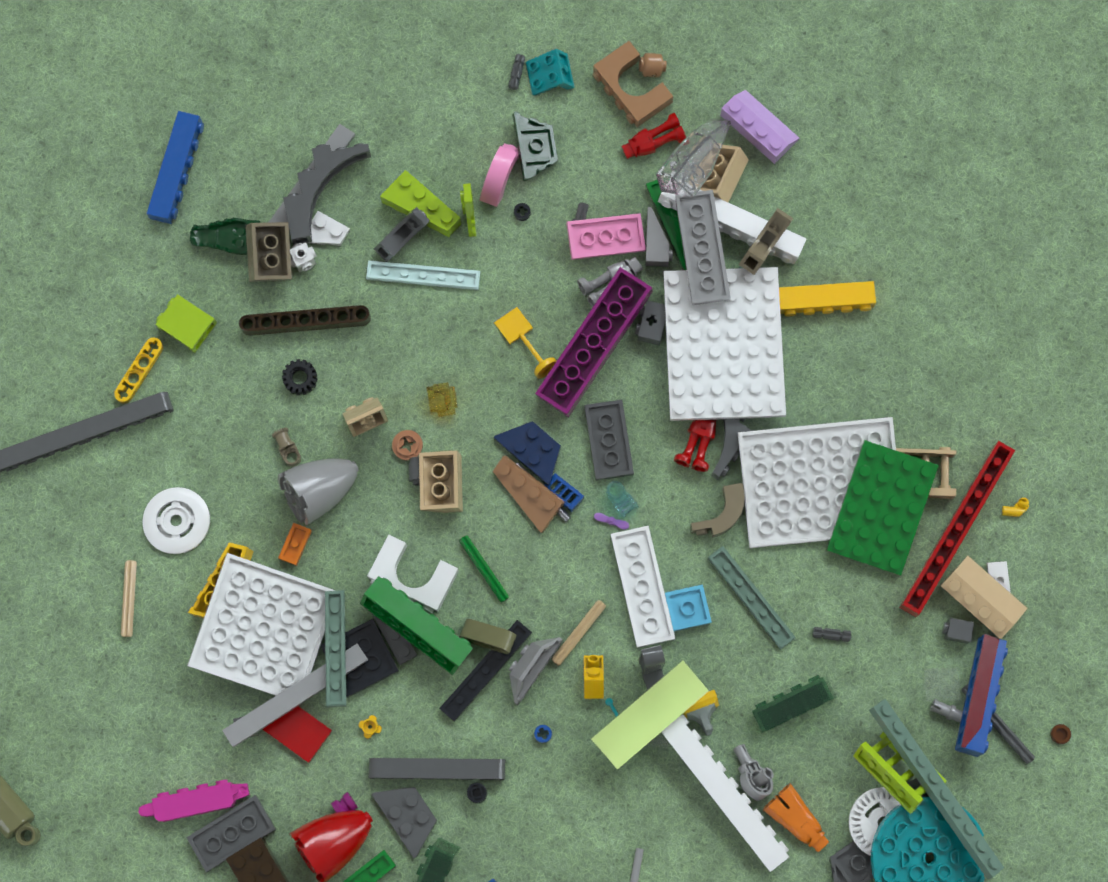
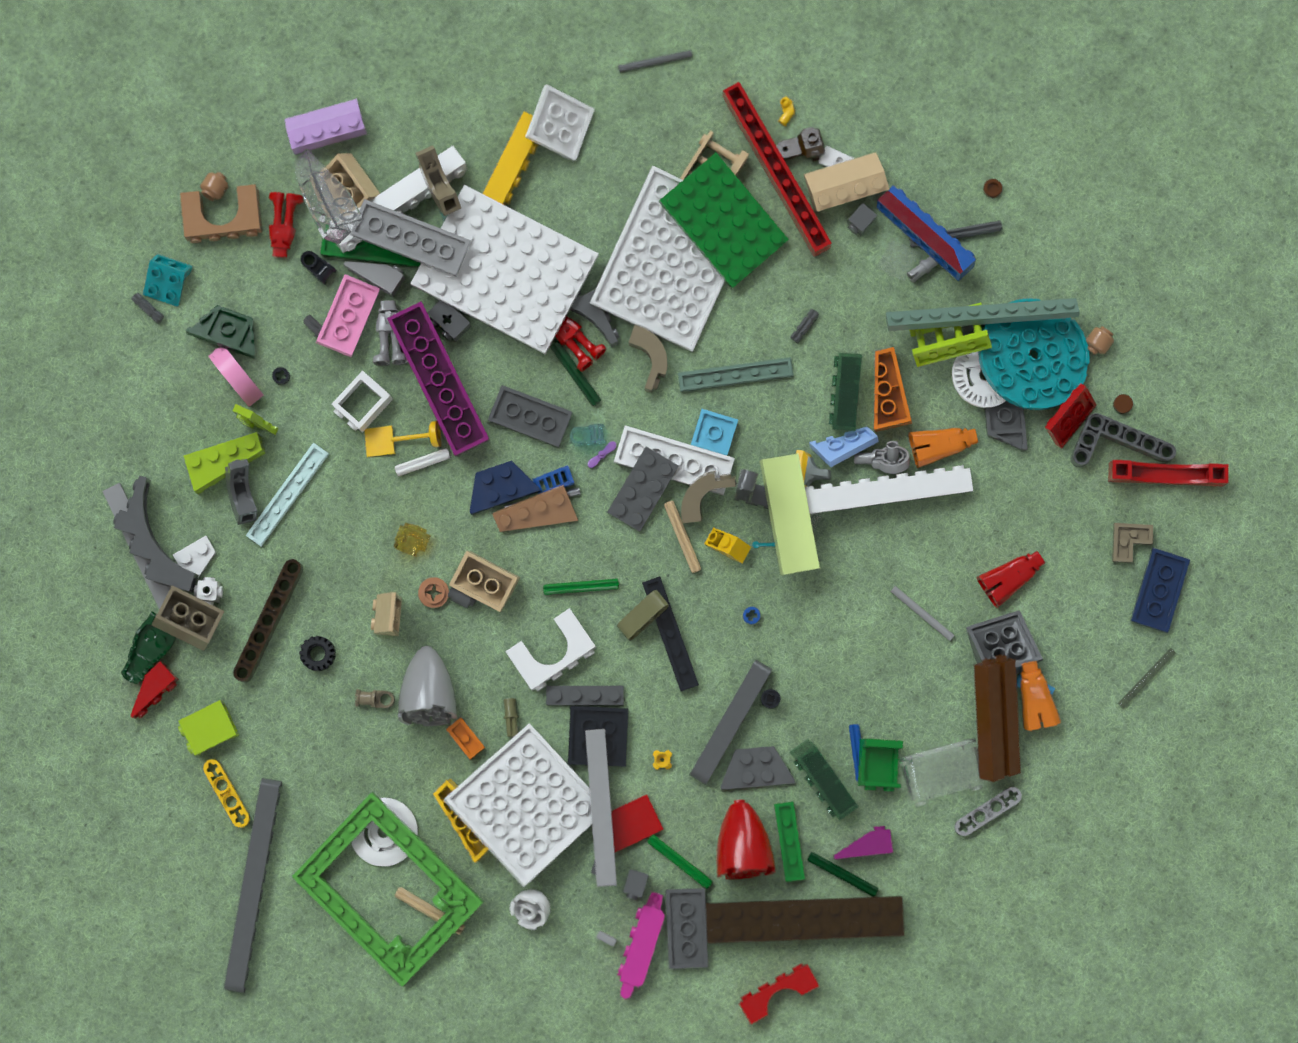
camera: 60 degrees left, 5 degrees up
blue brick [147,111,204,224] -> none
sand green tile [325,590,346,708] -> none
magenta wheel [331,792,358,812] -> none
green brick [360,576,473,675] -> none
light grey wedge [509,637,563,706] -> none
none -> red slope [130,661,179,719]
none -> bright green plate [292,792,484,987]
none -> black piece [300,251,337,285]
none -> white window [332,371,393,433]
none -> white axle [395,448,450,476]
none -> olive axle [503,698,519,737]
none -> white cylinder [510,889,550,930]
none -> white plate [525,85,594,161]
none -> dark green axle [550,341,601,406]
none -> light grey tile [596,931,617,946]
none -> dark grey plate [607,446,679,532]
none -> dark grey bar [618,50,692,73]
none -> dark grey brick [623,869,649,900]
none -> green axle [647,835,713,889]
none -> dark tan arch [681,471,737,523]
none -> piece [777,127,825,162]
none -> light blue wing [809,427,879,467]
none -> orange wedge [874,347,912,432]

